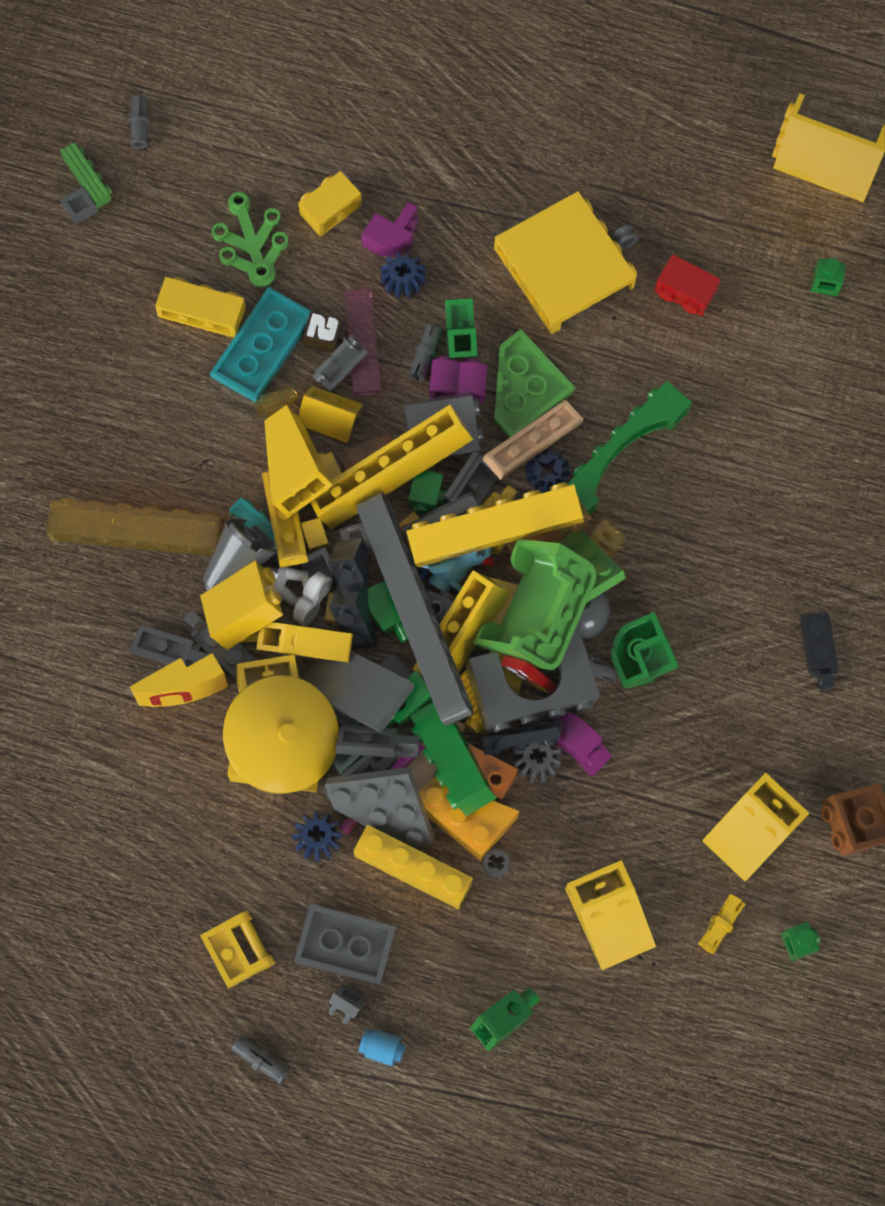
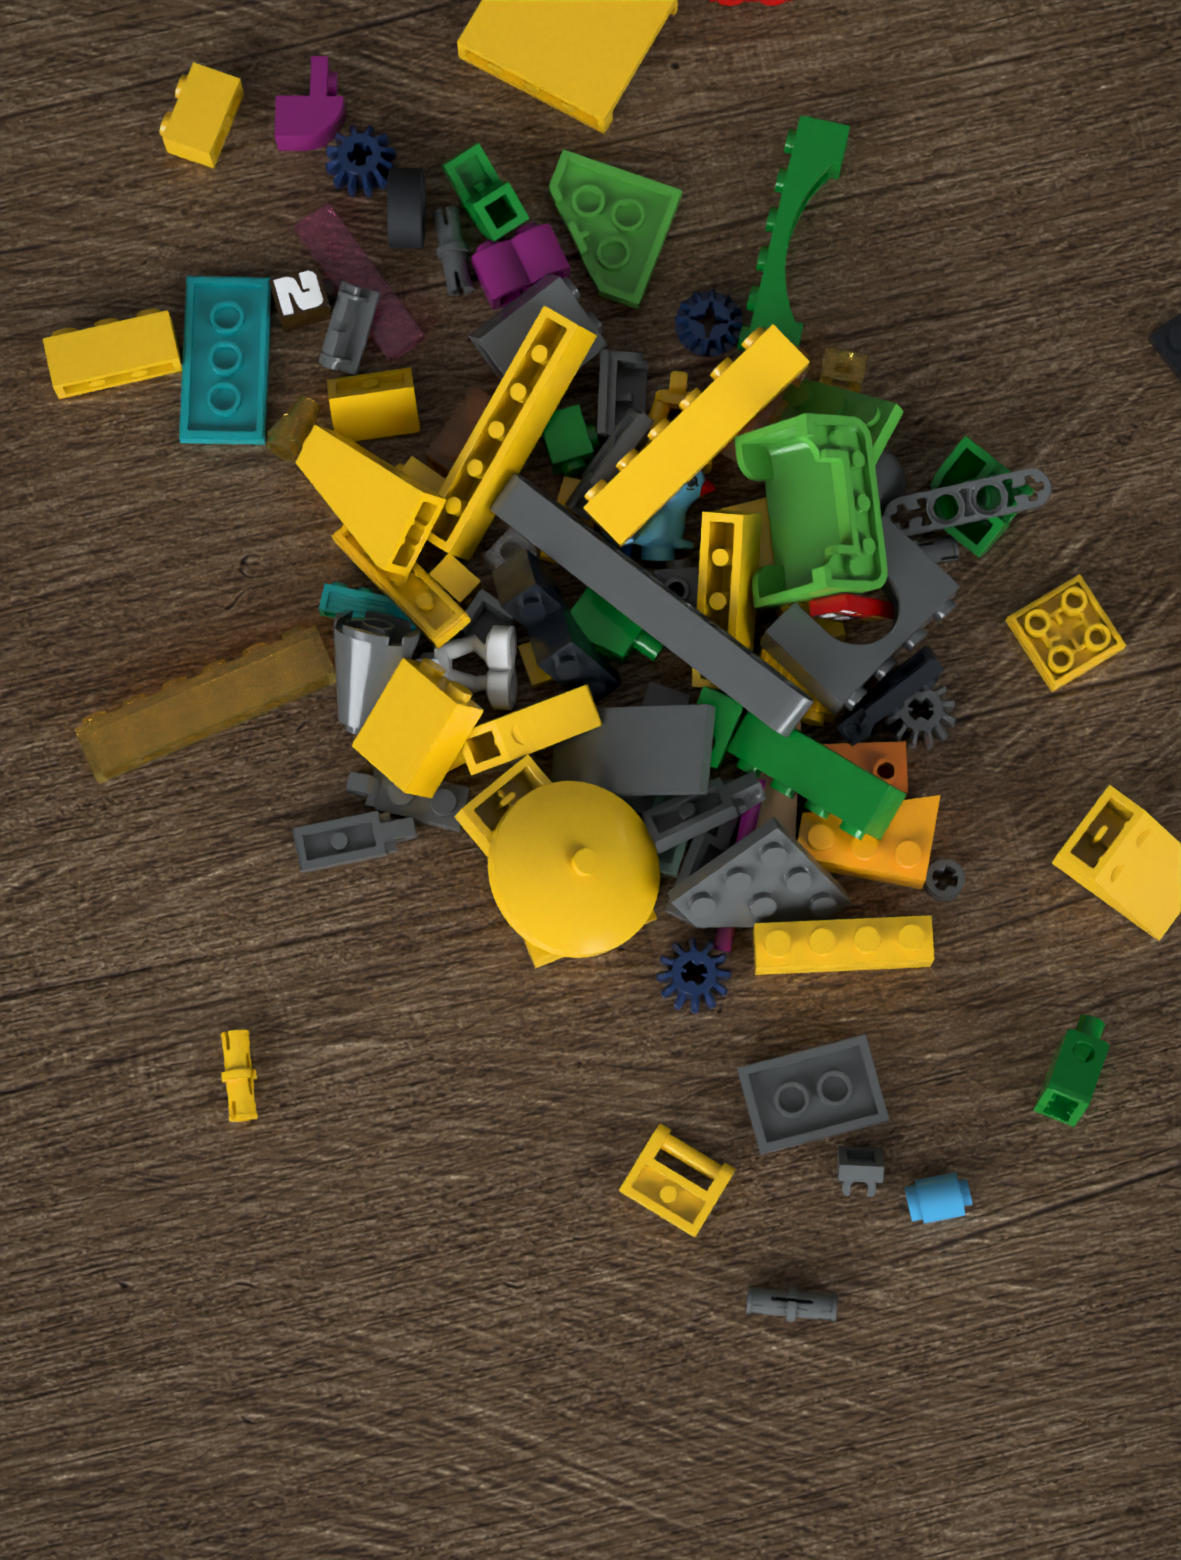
camera: 25 degrees left, 5 degrees up
yellow slope [130,653,228,707] -> none
bright green plant [212,192,289,287] -> none
light nougat tile [483,399,584,480] -> none
magenta brick [553,711,612,777] -> none
none -> yellow pin [221,1030,258,1122]
none -> black tyre [387,167,426,248]
none -> dark grey beam [884,469,1052,536]
none -> yellow tile [1005,574,1127,692]

